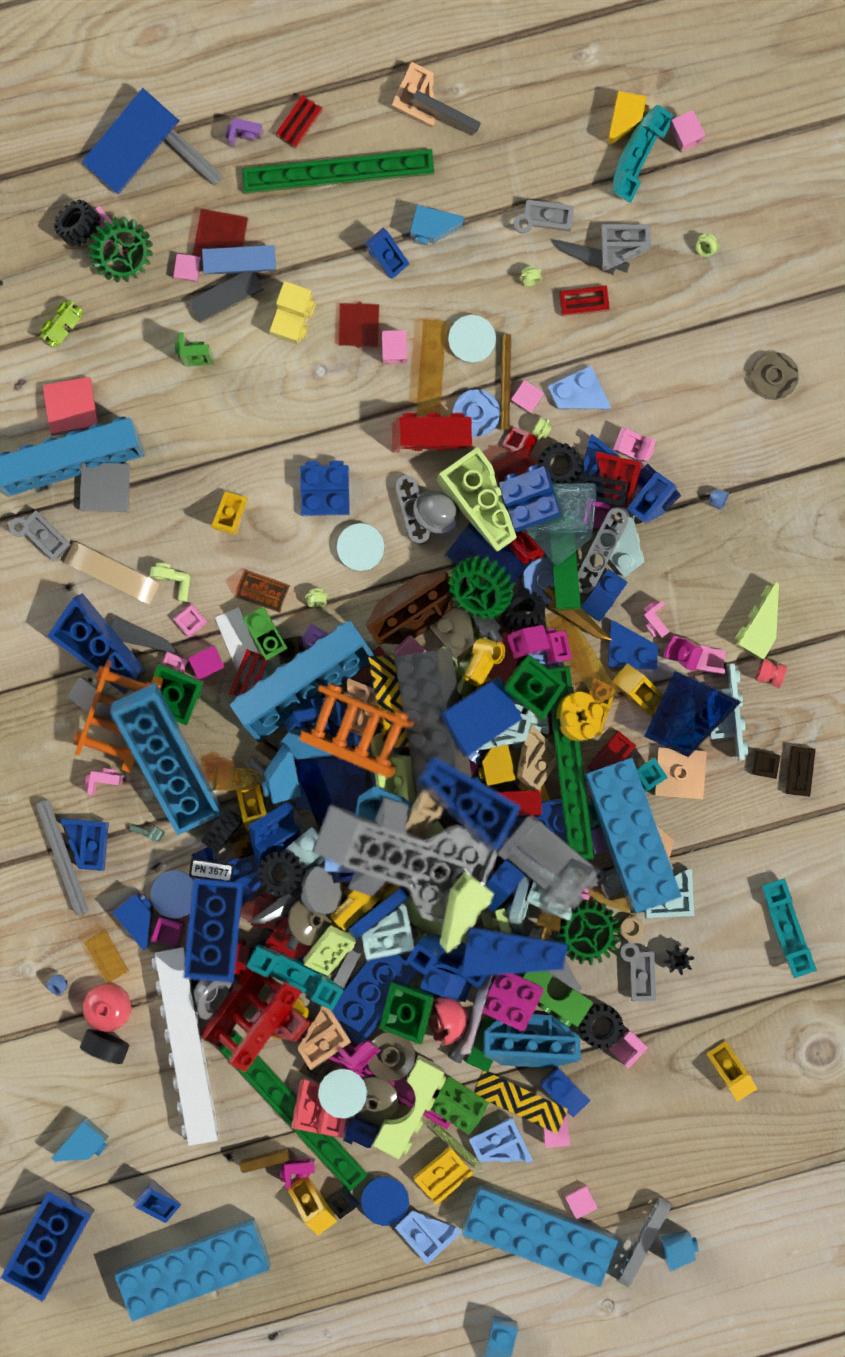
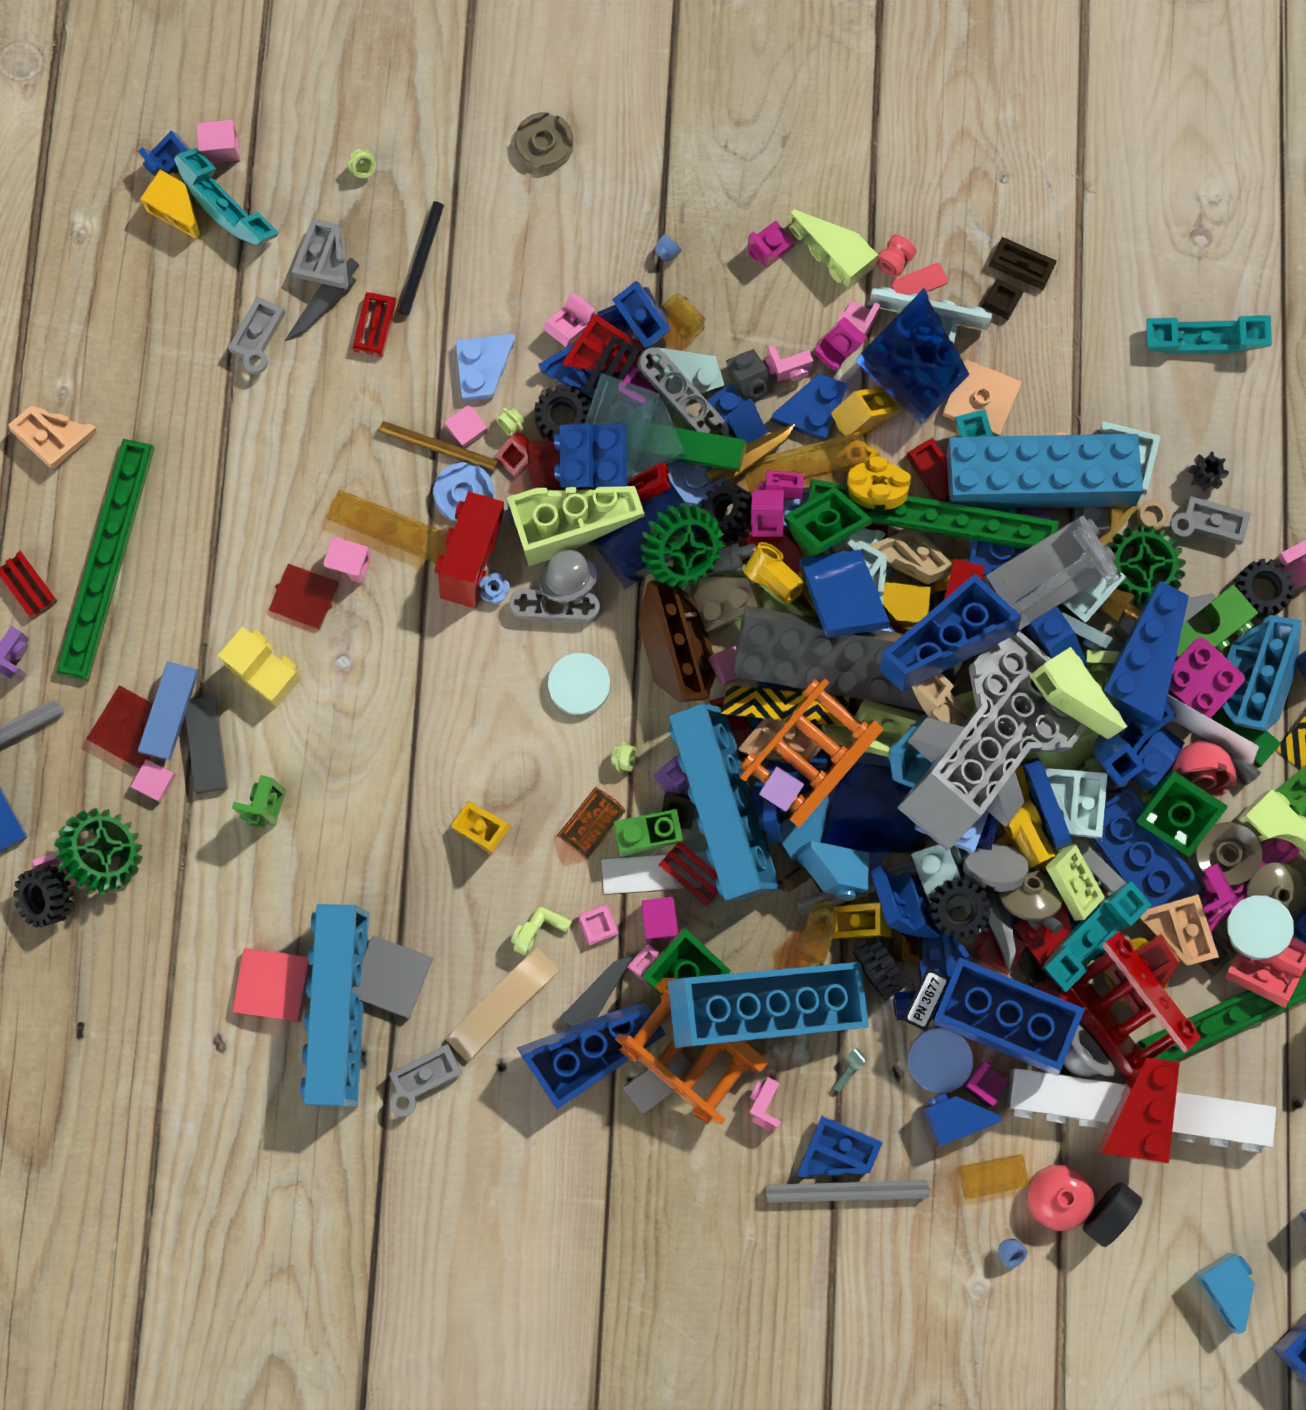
camera: 70 degrees left, 10 degrees down
lime hinge [39,300,84,348] -> none
blue plate [300,461,350,516] -> none
blue slope [365,228,410,279] -> none
dark grey tile [408,91,481,136] -> none
dark azure slope [410,205,464,245] -> none
light aqua tile [448,315,496,364] -> none
yellowish green plate [520,266,542,287] -> none
none -> blue bracket [138,130,190,176]
none -> black bar [398,201,444,316]
none -> light blue plate [479,573,510,603]
none -> clear yellow brick [661,293,706,339]
none -> dark grey bracket [726,349,772,401]
none -> dark pink bracket [747,220,795,268]
none -> lavender tile [759,766,804,812]
none -> coral sticker [891,262,948,295]
none -> red wedge [1094,1057,1180,1164]

